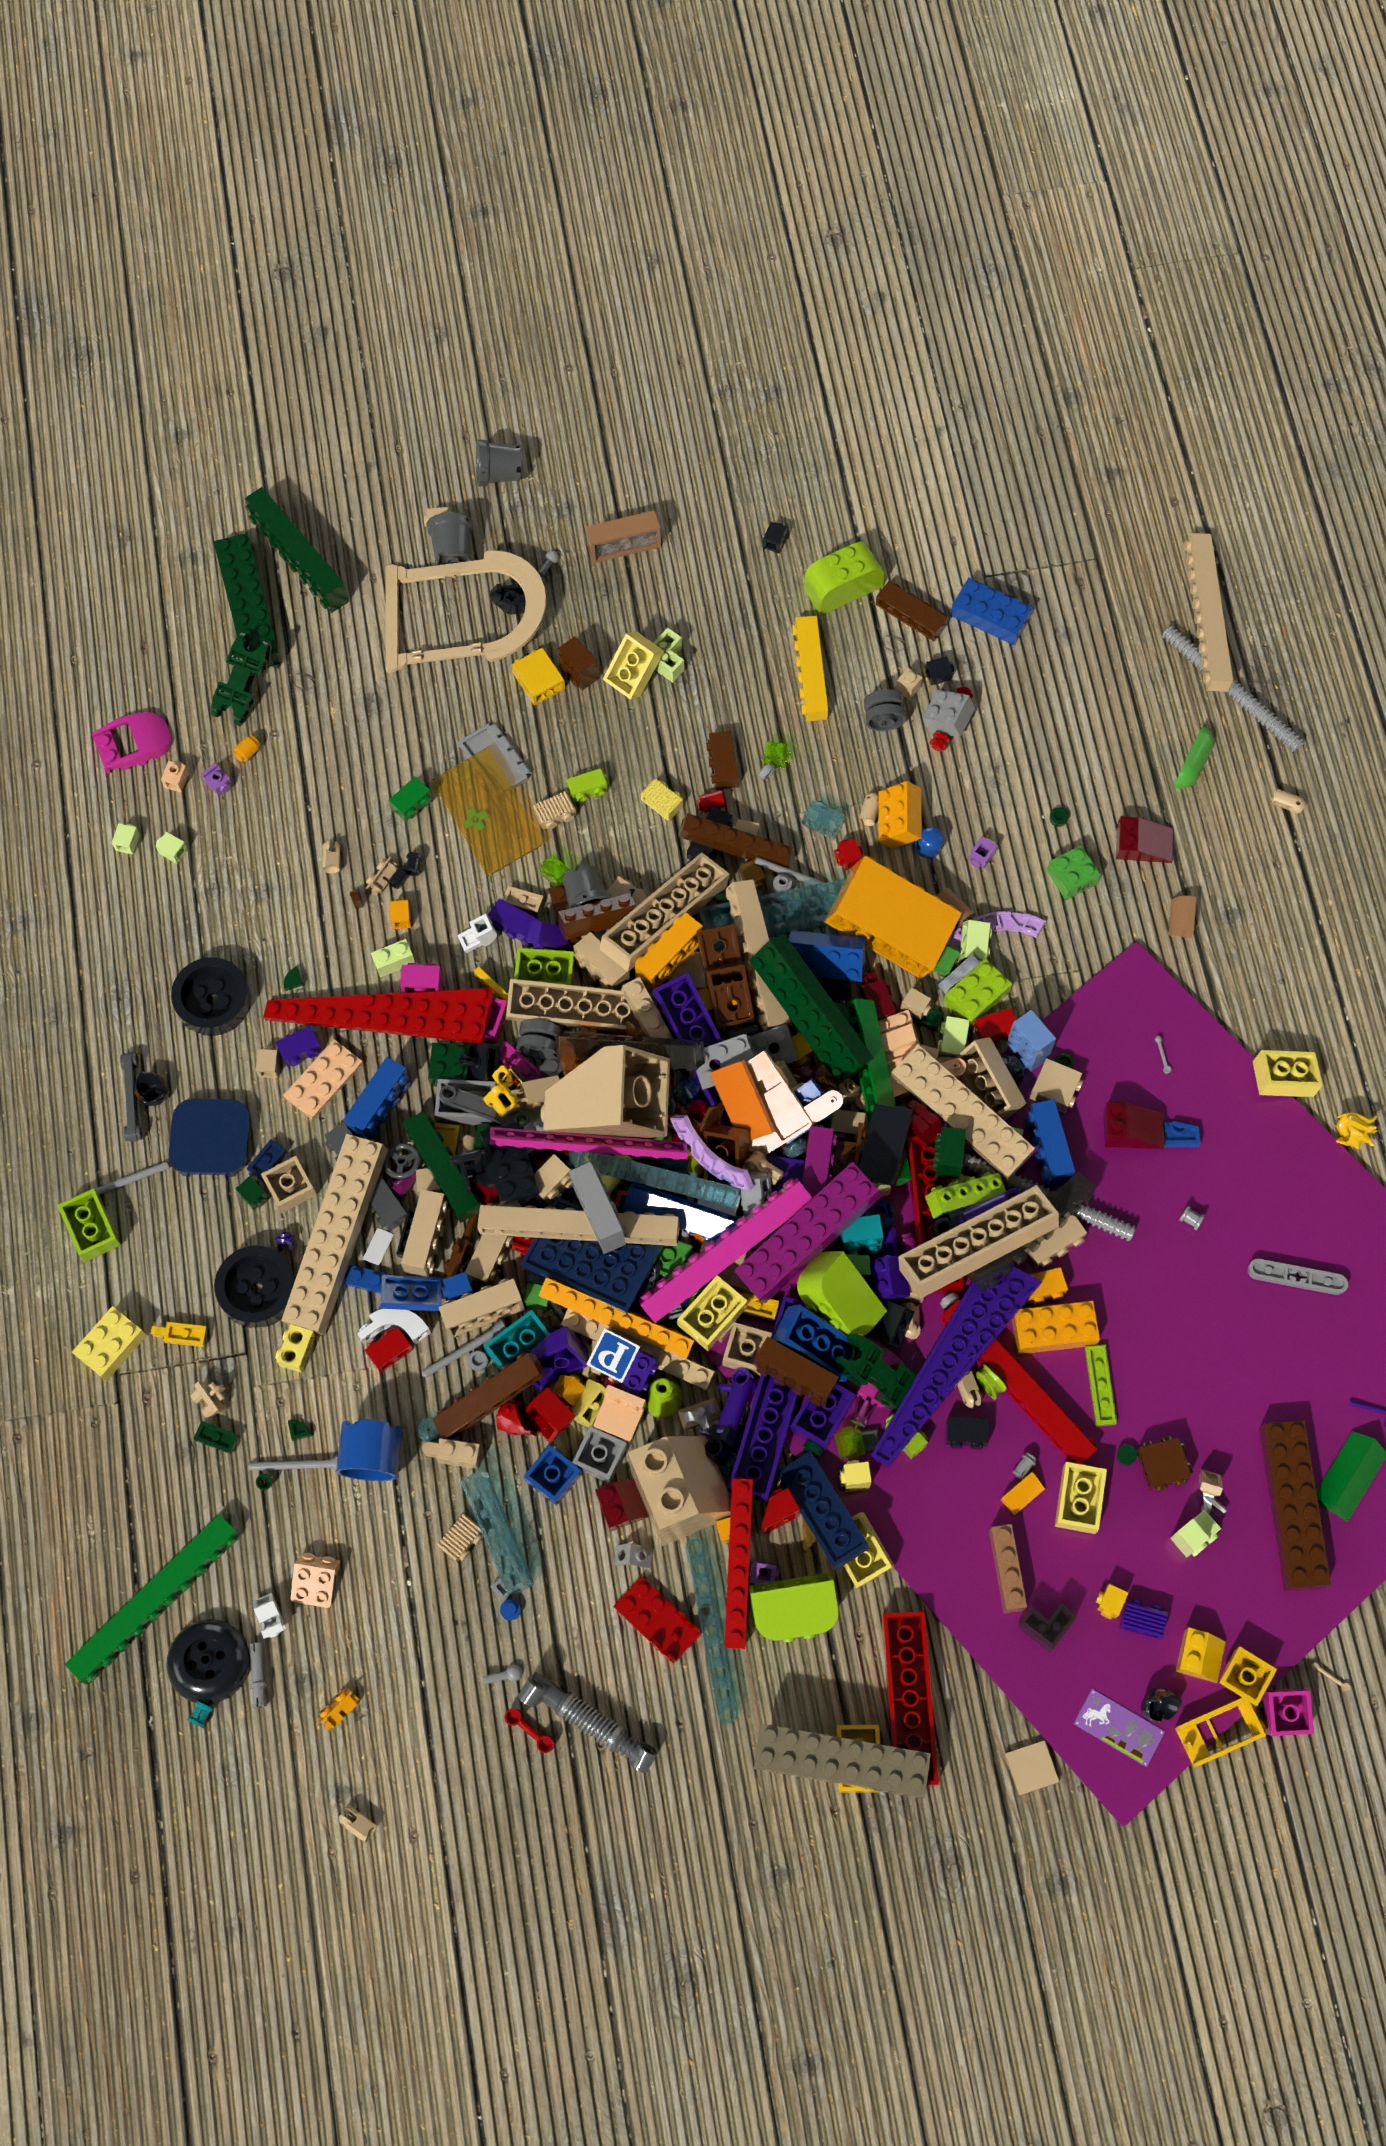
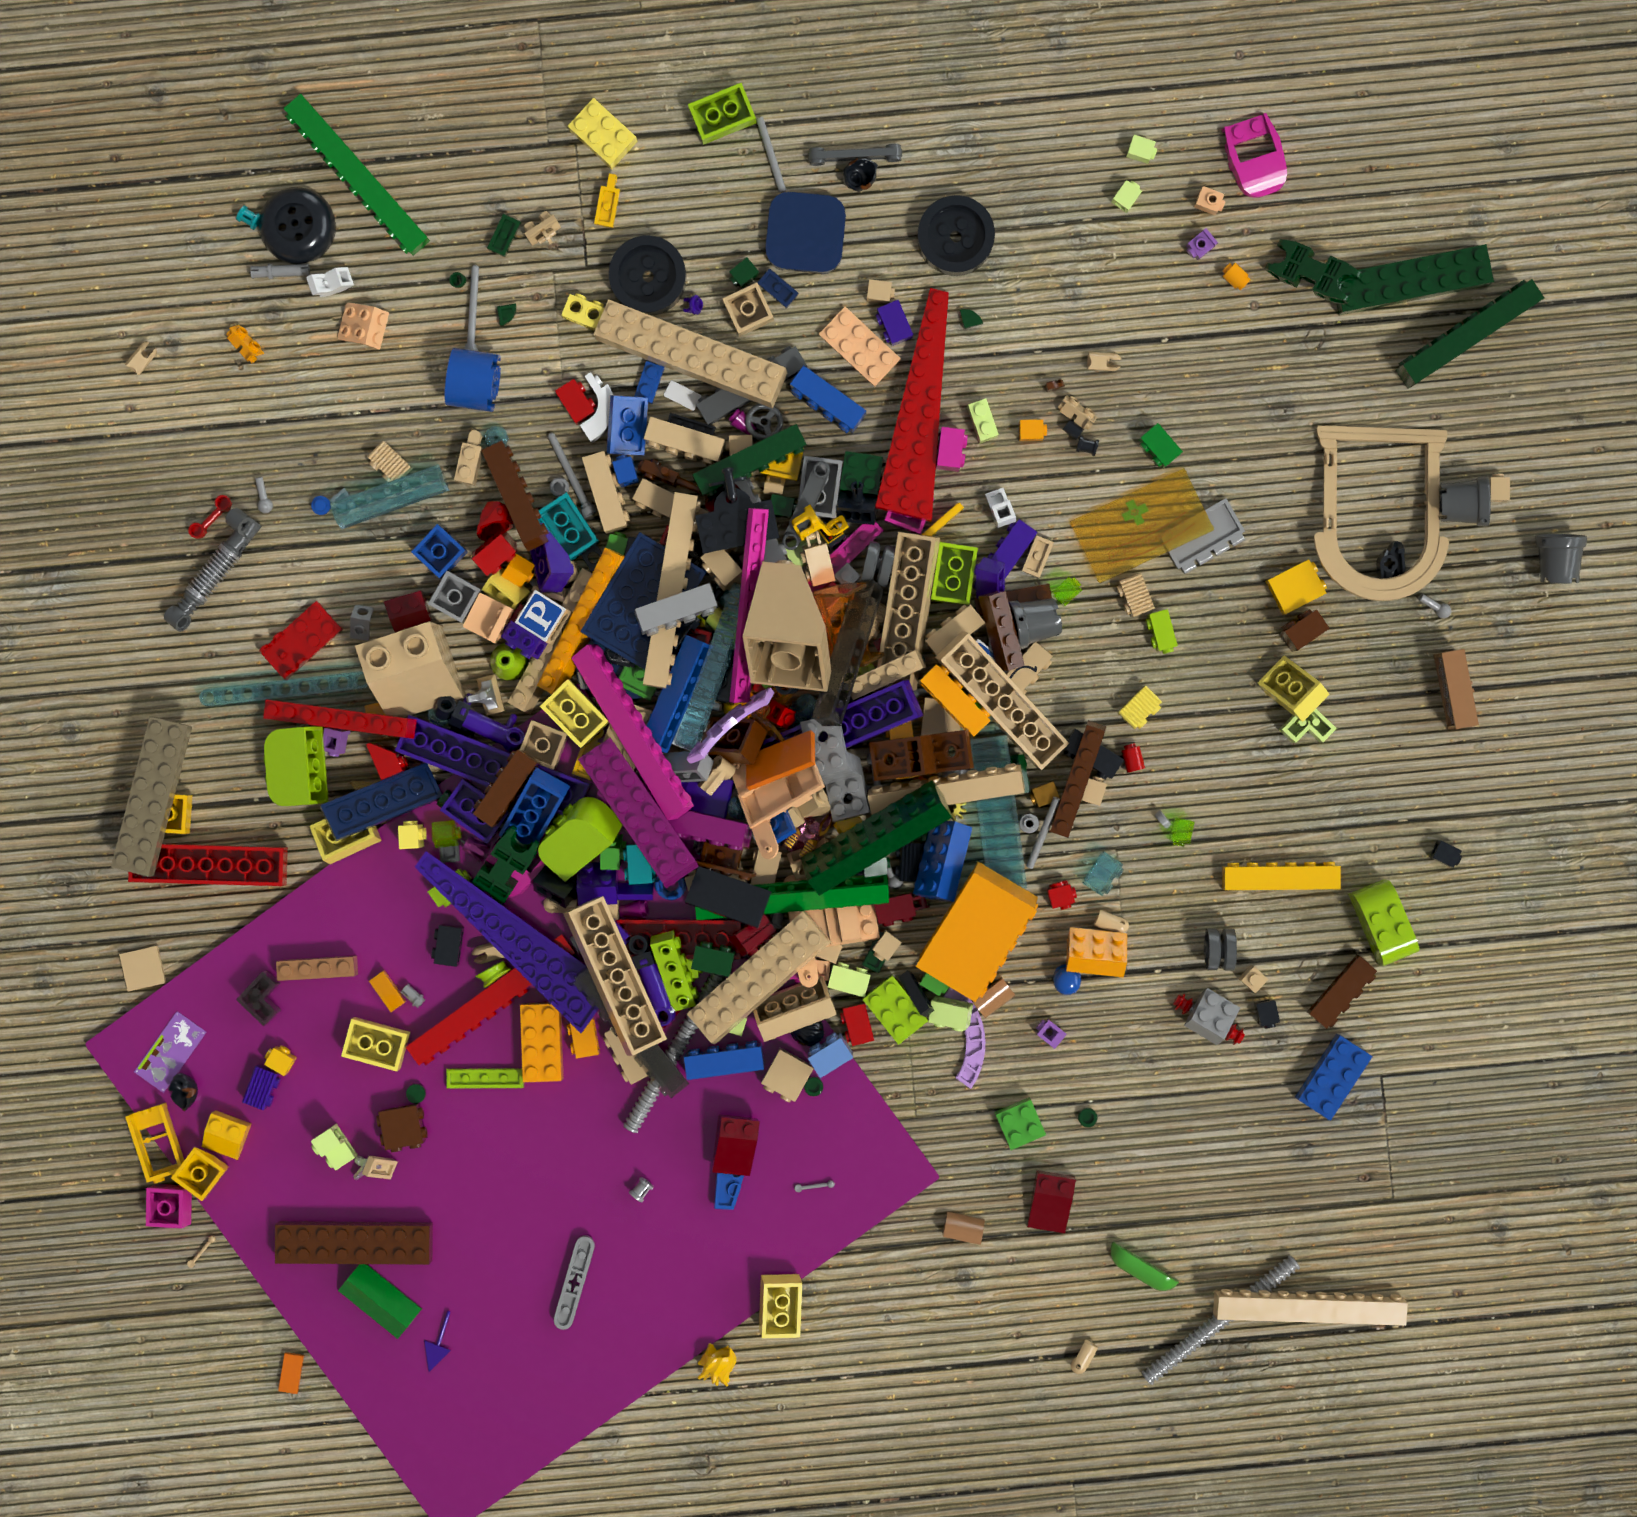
camera: 90 degrees right, 20 degrees up
reddish brown brick [706,731,738,790] -> none

